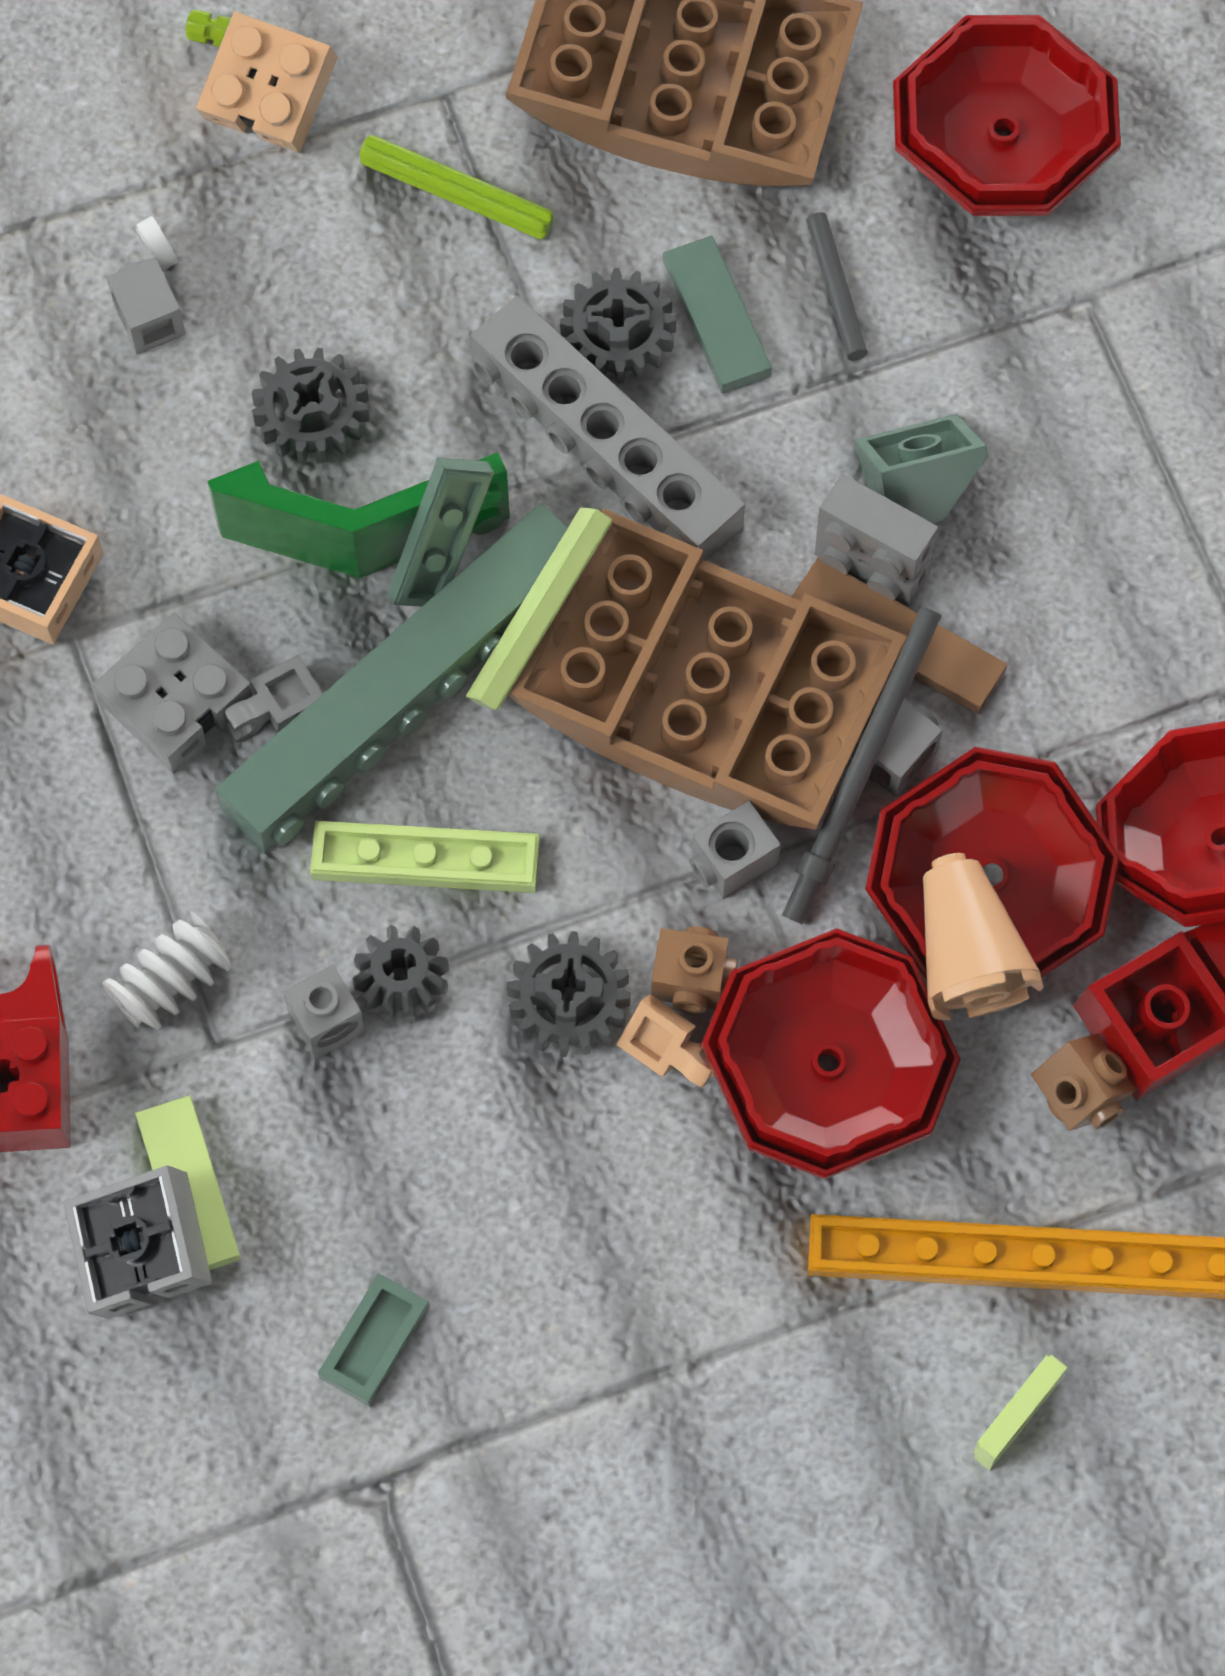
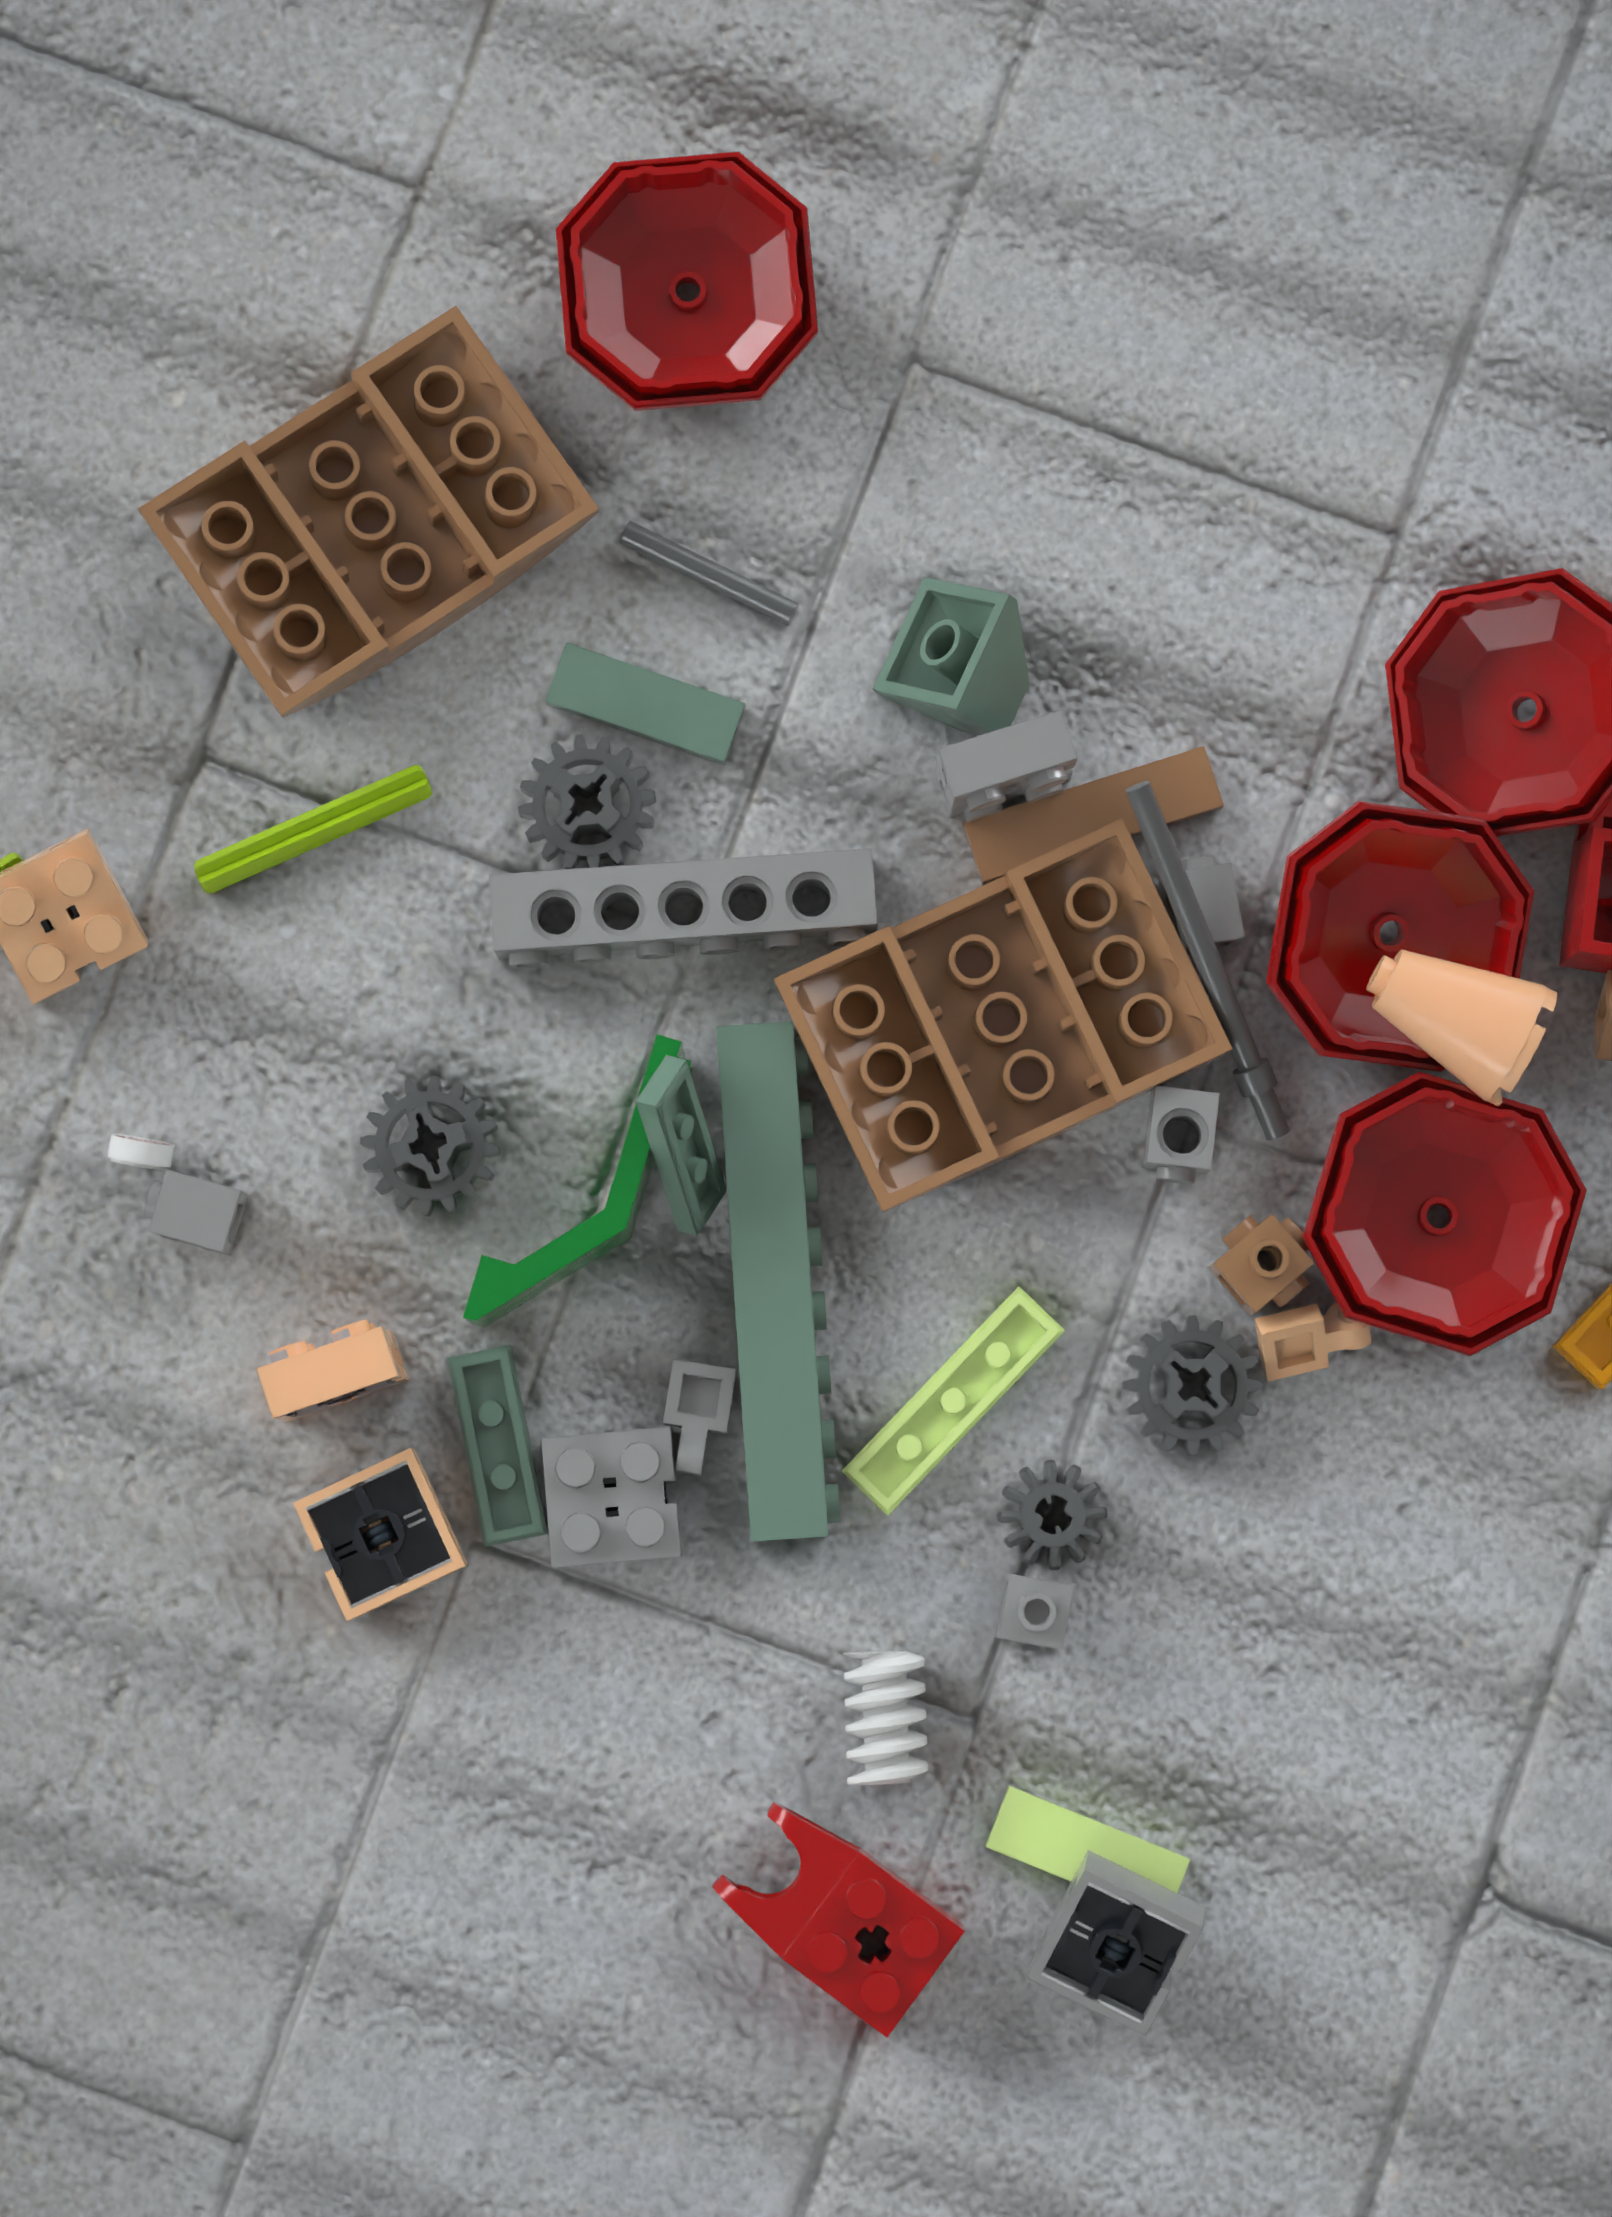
camera: 50 degrees left, 15 degrees up
sand green tile [318,1273,430,1407] -> none
yellowish green tile [466,508,612,710] -> none
none -> light nougat piece [256,1319,410,1422]
none -> sand green tile [447,1345,549,1547]

